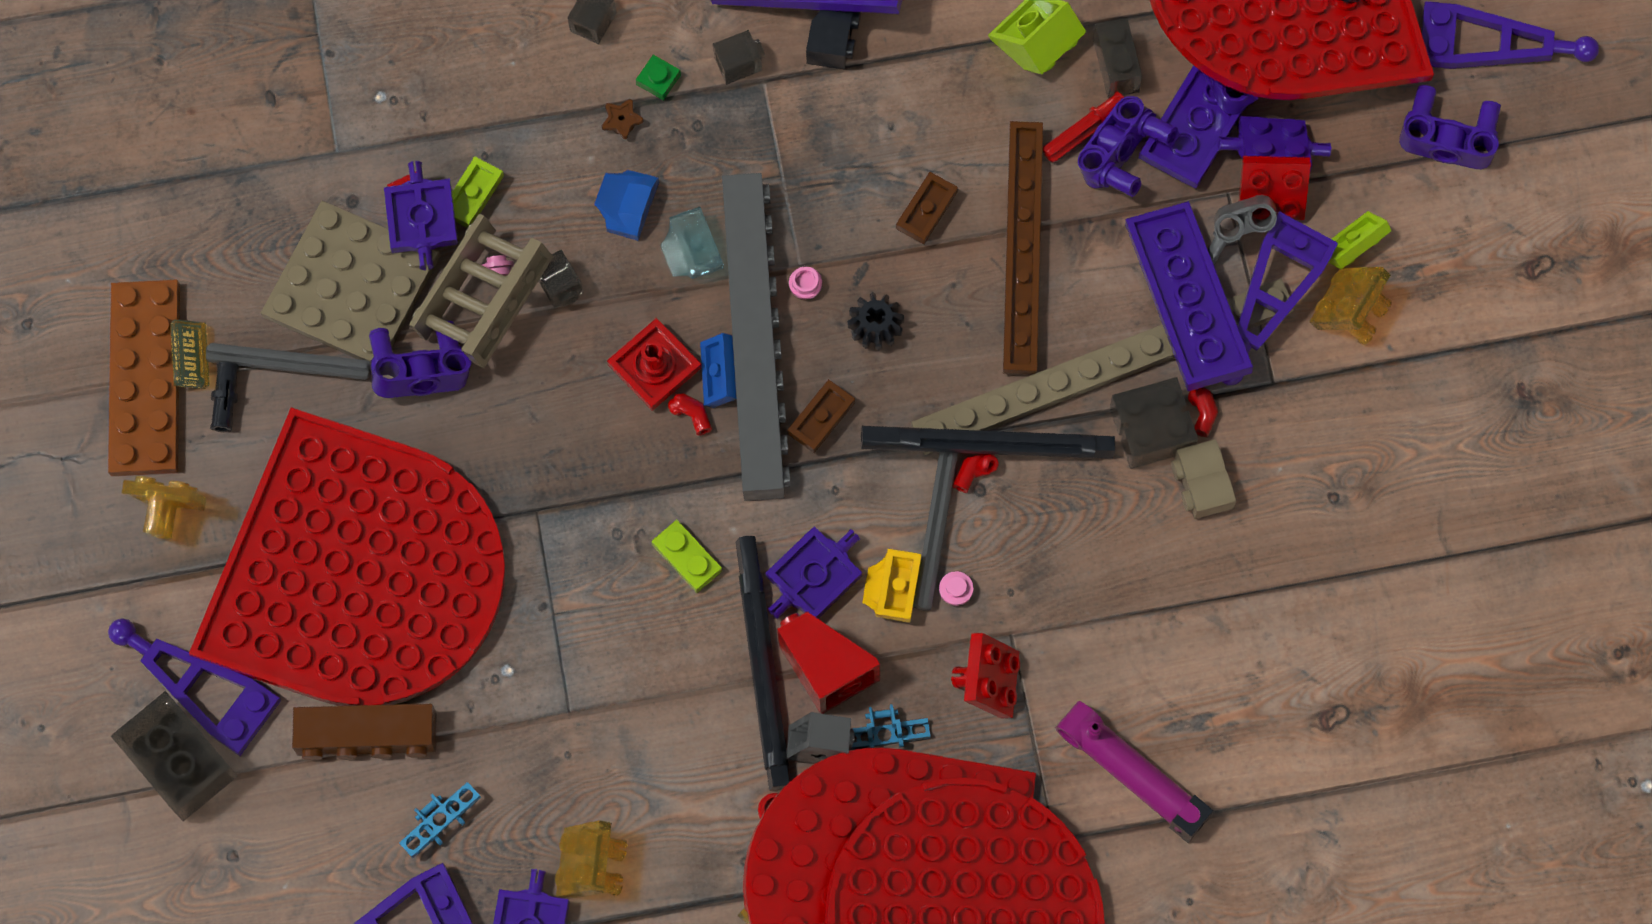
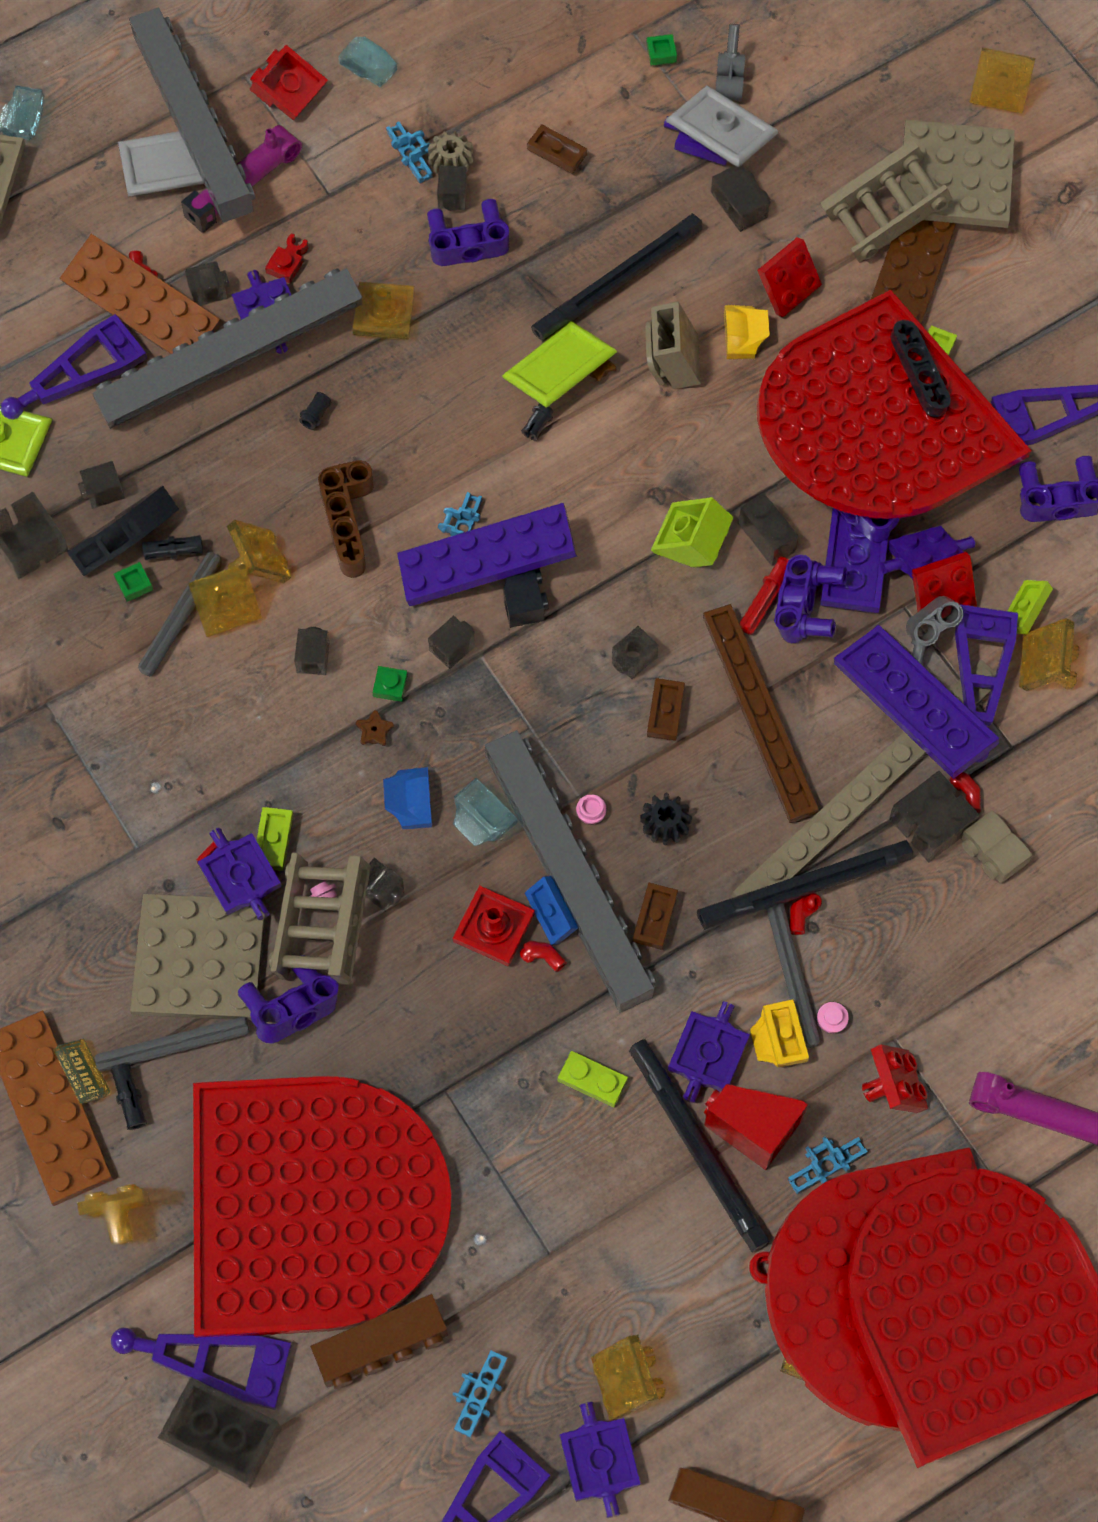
camera: 25 degrees left, 5 degrees down
dark grey brick [787,712,854,763] -> none
none -> clear smoke brick [612,626,659,679]

